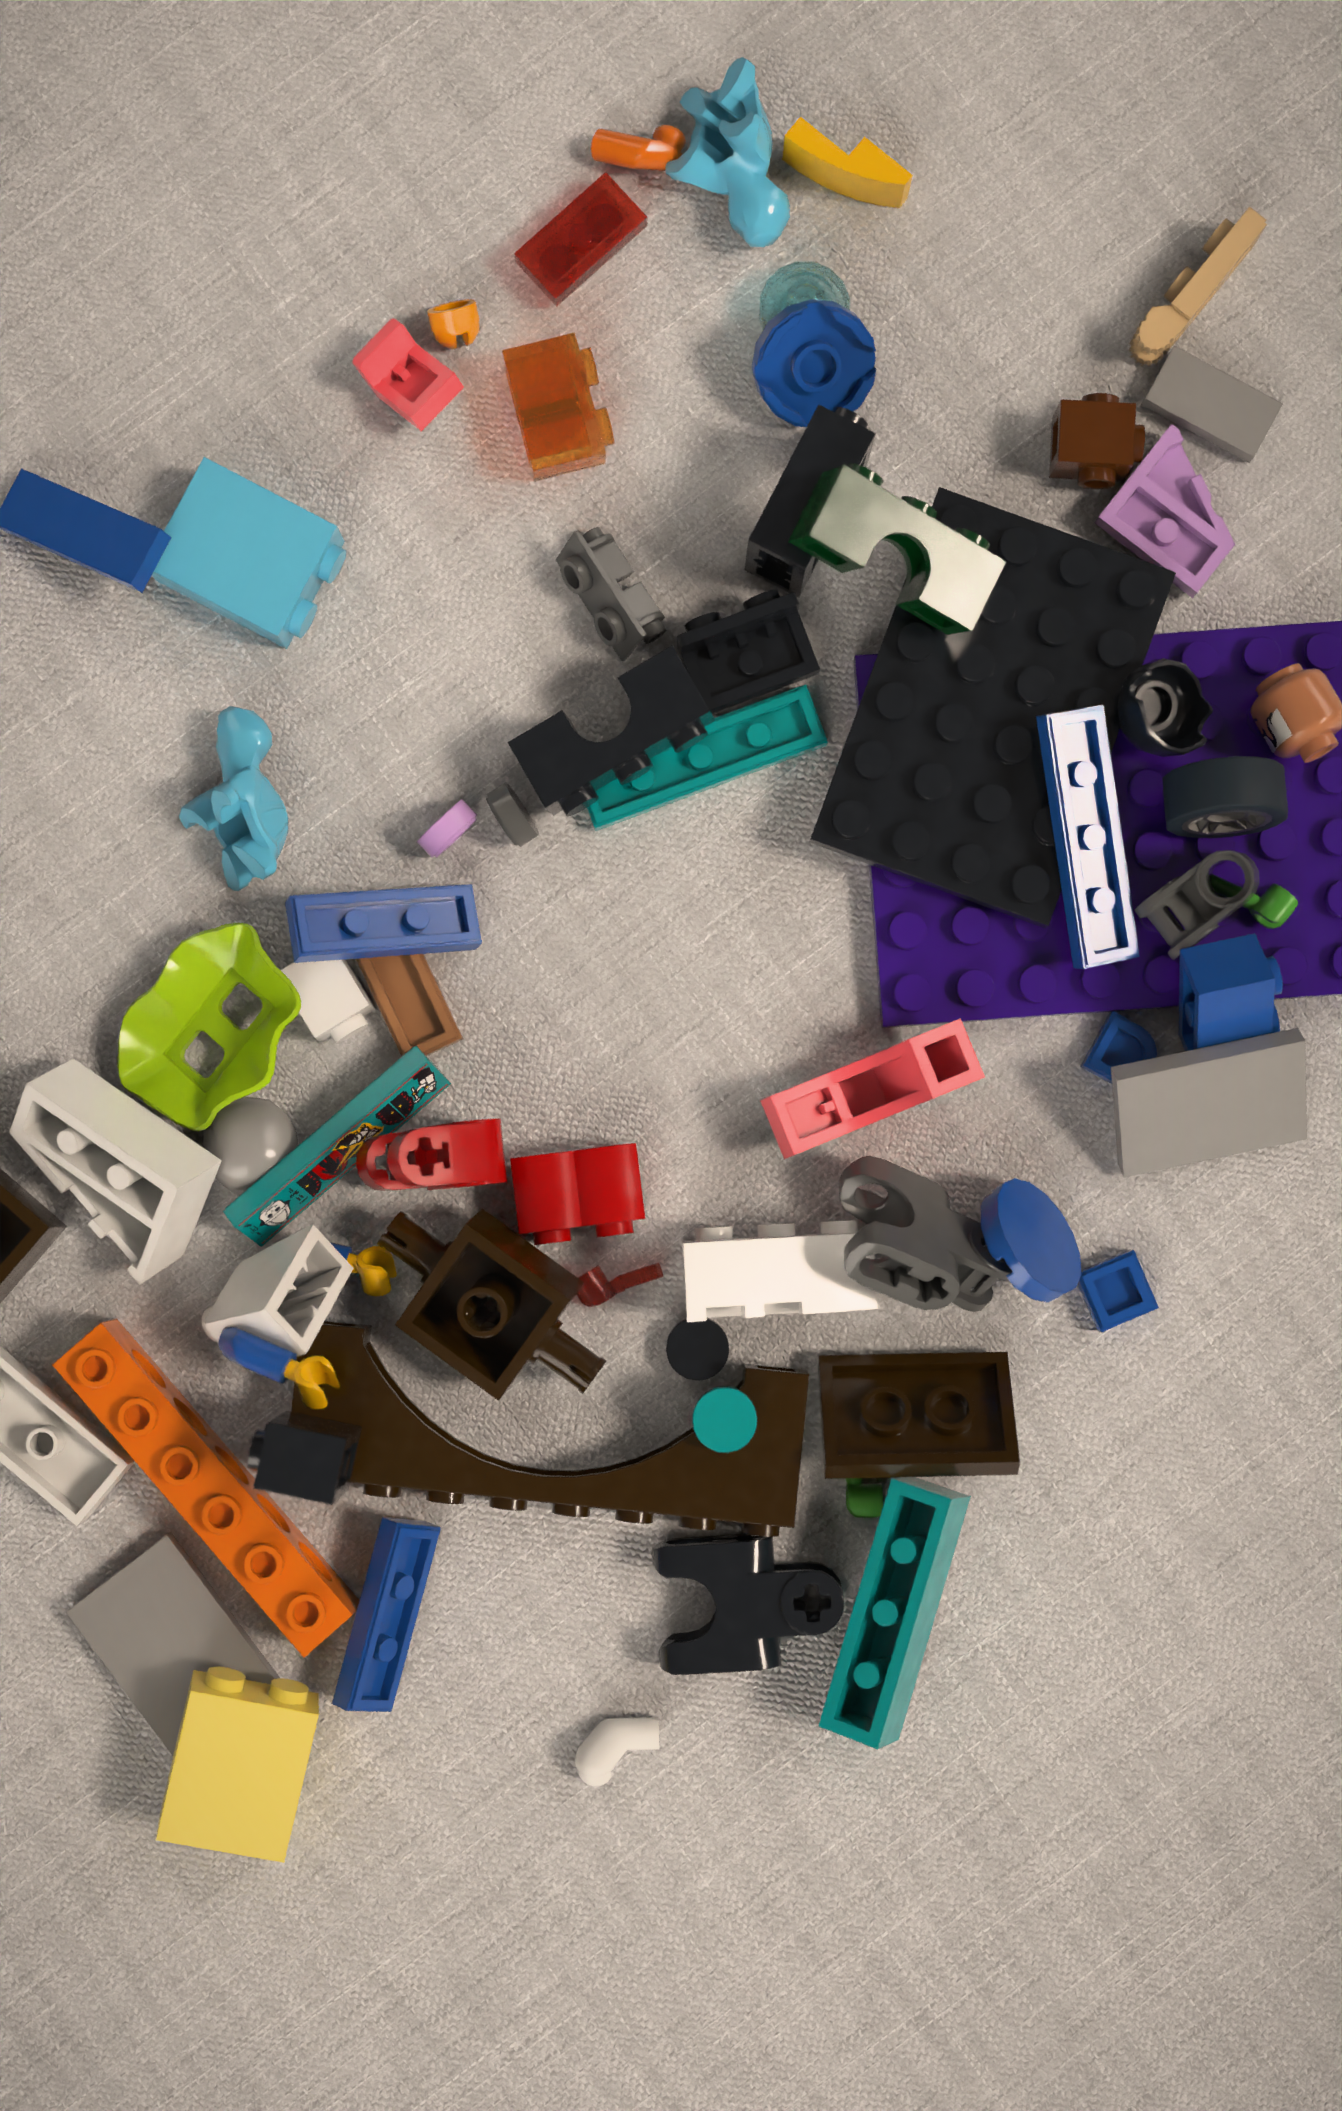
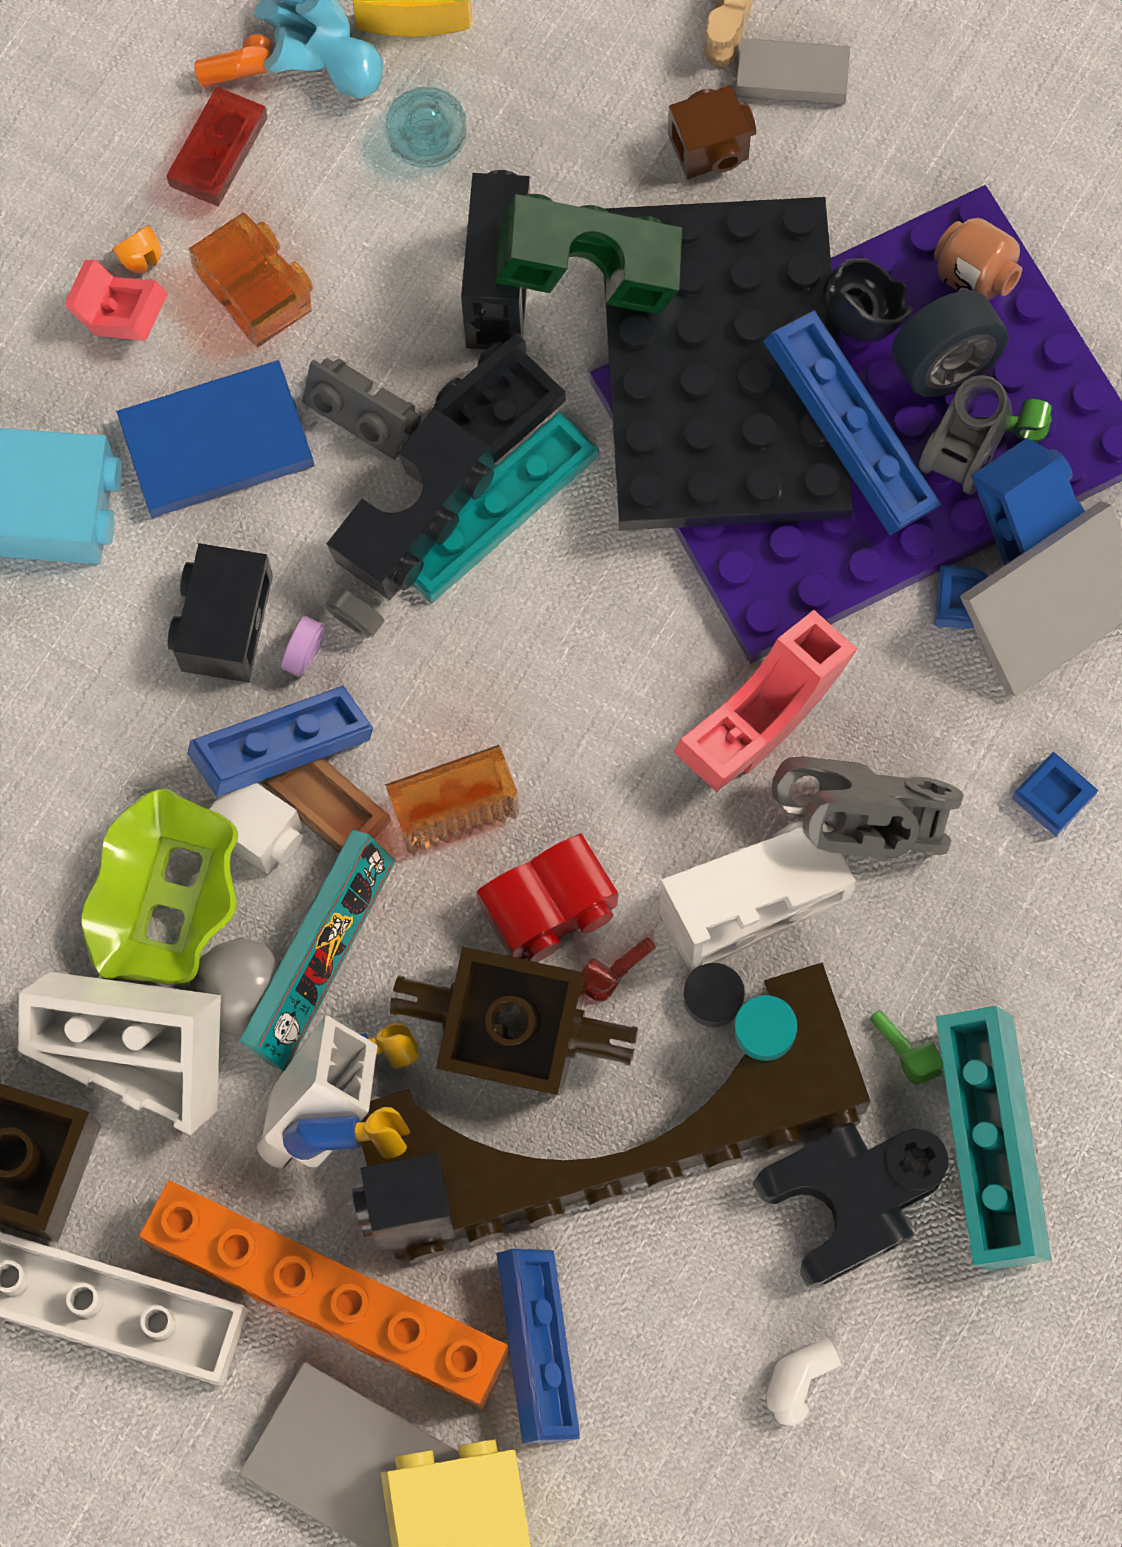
camera: 20 degrees left, 15 degrees down
medium azure animal [179,706,288,891] -> none
red piece [356,1118,507,1191] -> none
blue tile [752,299,876,427] -> none
dark brown plate [818,1352,1020,1479] -> none
blue tile [980,1178,1081,1303] -> none
lavender wing [1095,424,1235,598] -> none
none -> blue tile [116,360,315,518]
none -> black brick [168,543,273,683]
none -> clear orange brick [385,745,519,855]

